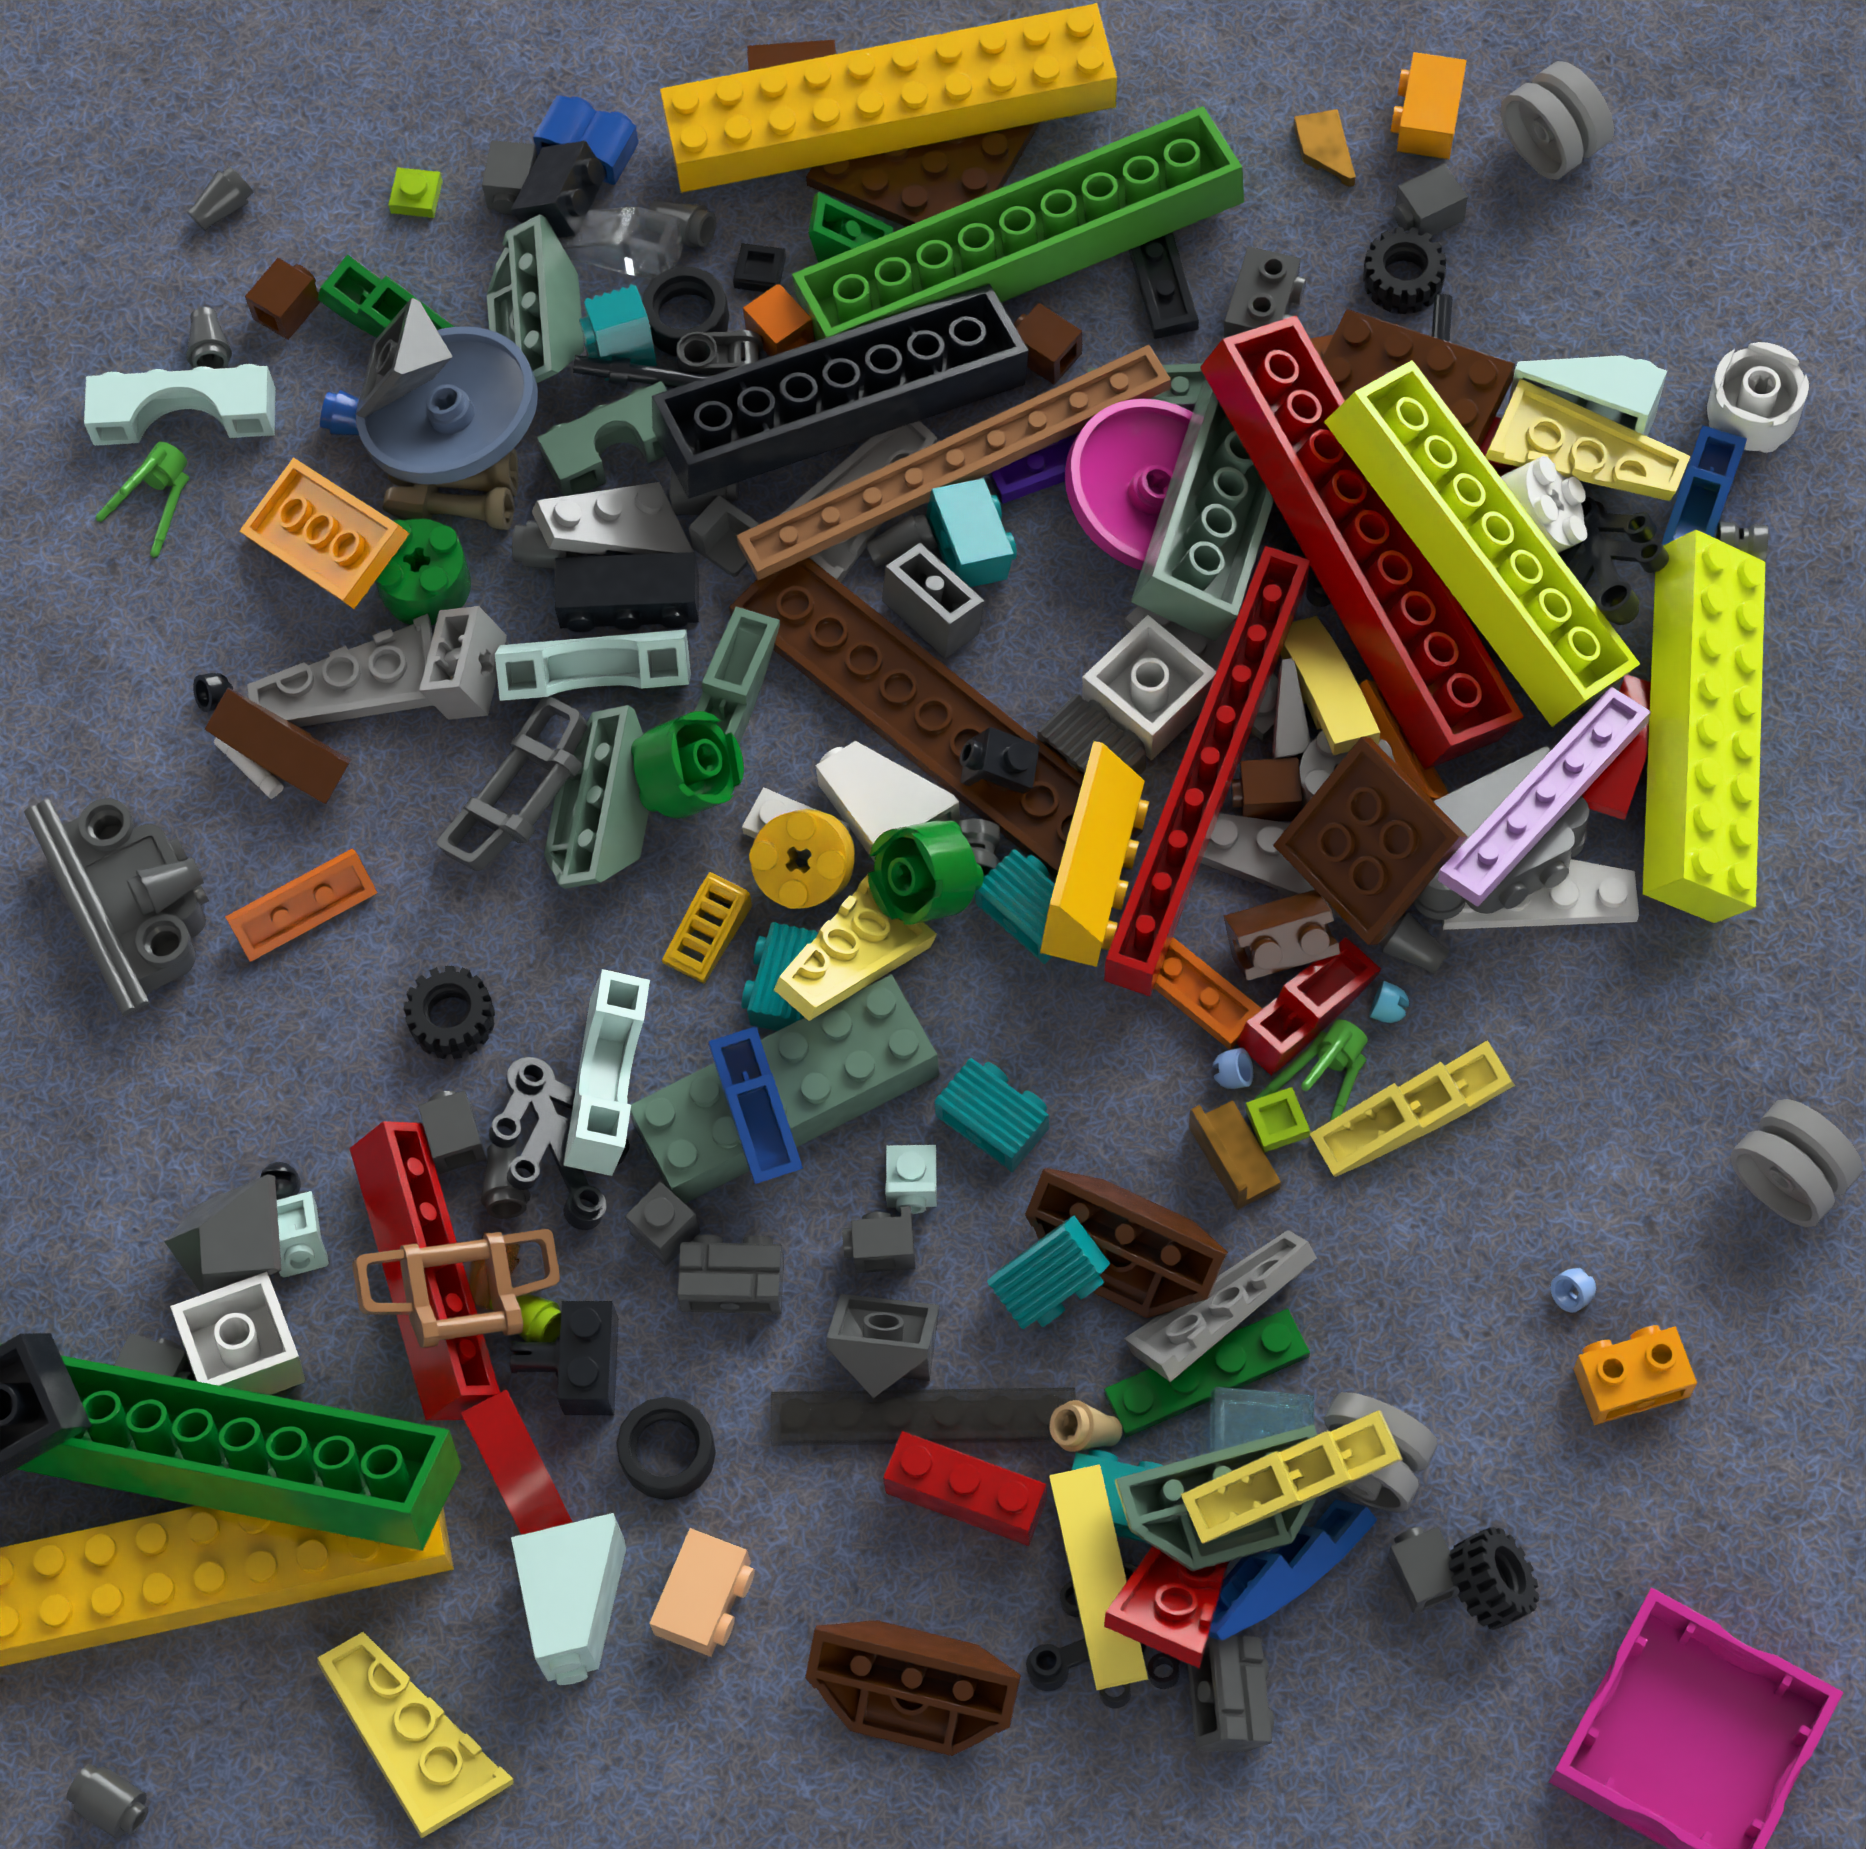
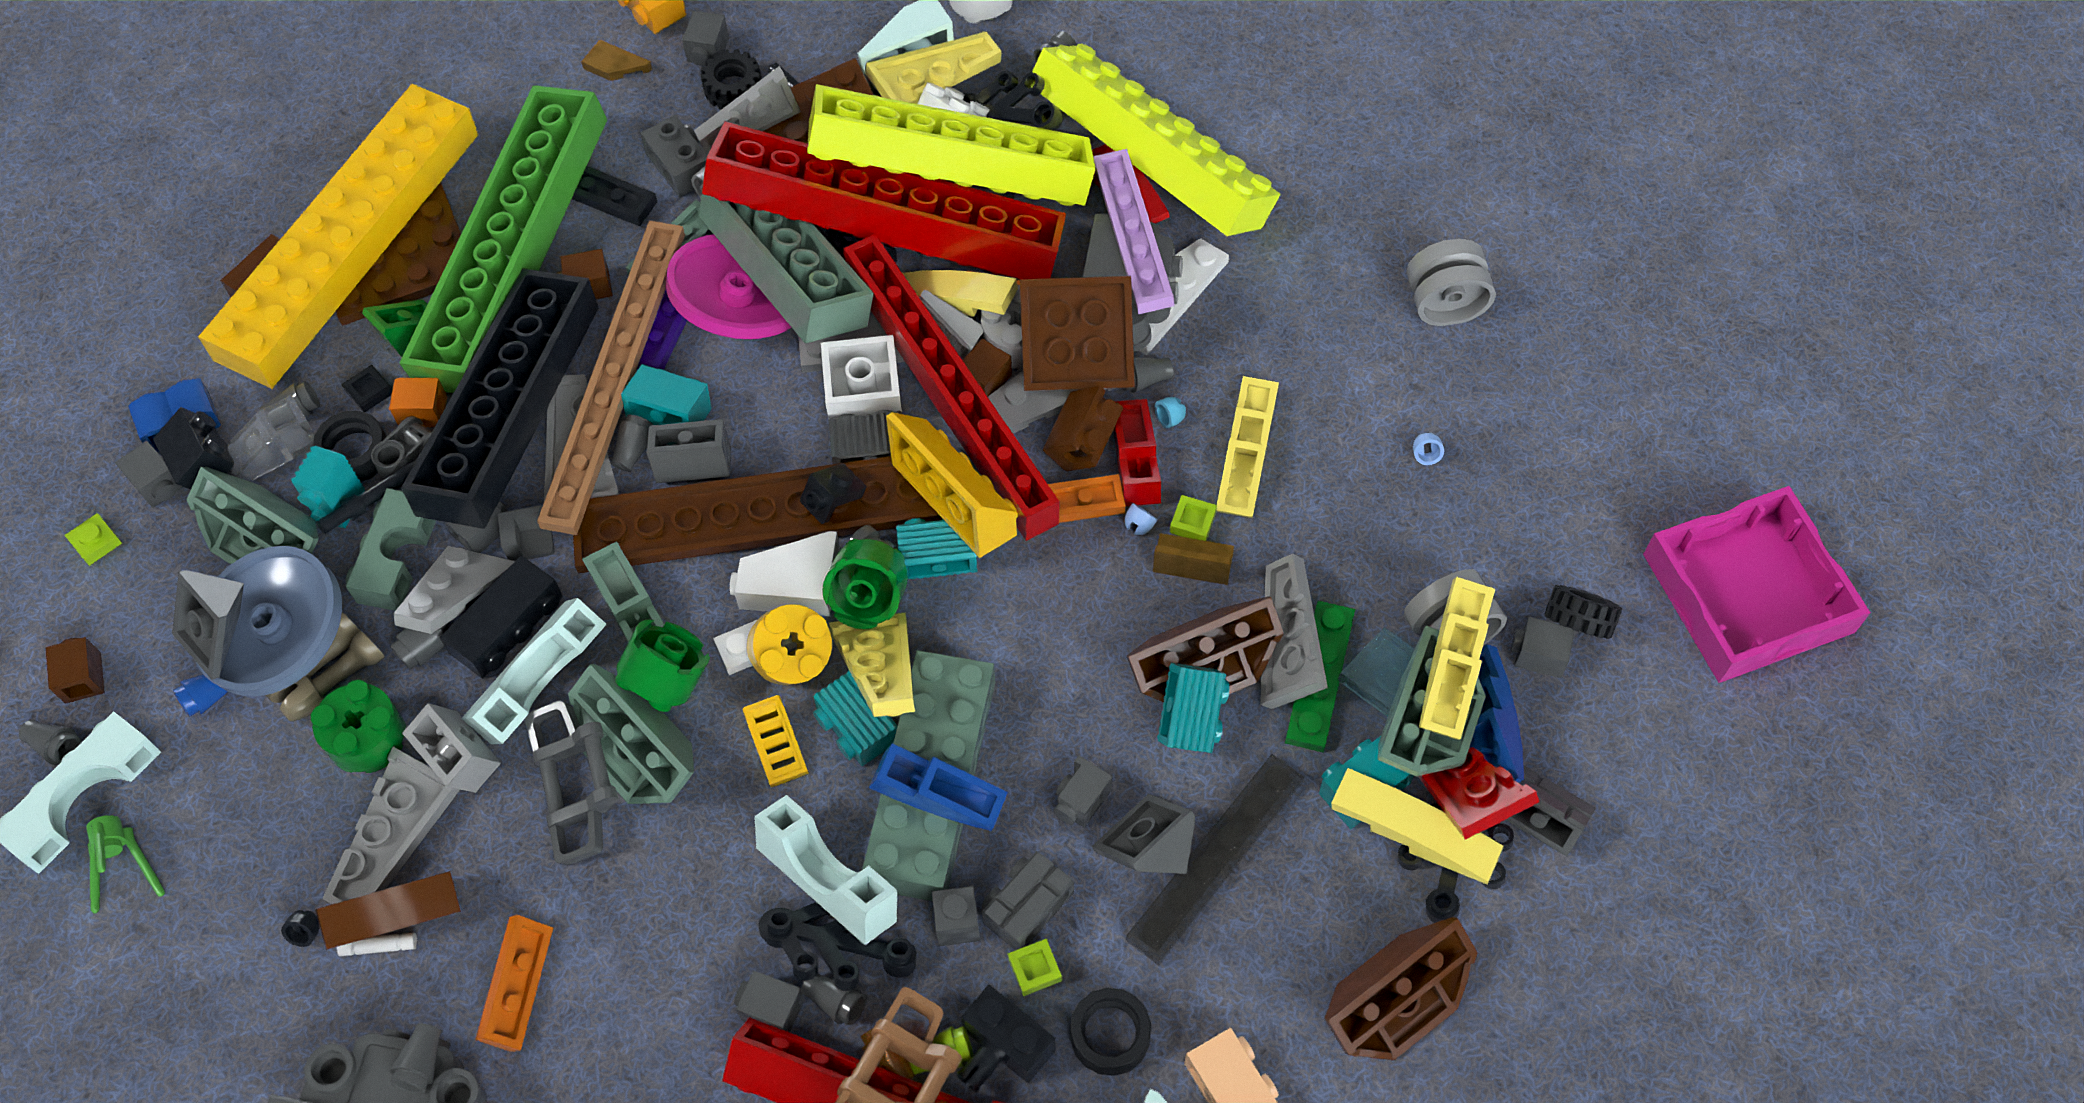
camera: 55 degrees left, 5 degrees down
light orange plate [239,457,410,609] -> none
green slope [317,254,454,338] -> none
black tyre [404,966,495,1059] -> none
red brick [883,1431,1047,1546] -> none
light aqua bracket [885,1145,937,1214] -> none
teal brick [934,1058,1049,1172] -> none
tan cone [1050,1400,1122,1452] -> none
bright green plant [1254,1019,1368,1121] -> none
light orange brick [1573,1325,1697,1425] -> none
blue slope [1661,425,1747,545] -> none
none -> light grey wing [694,66,801,156]
none -> lime plate [1007,938,1062,997]

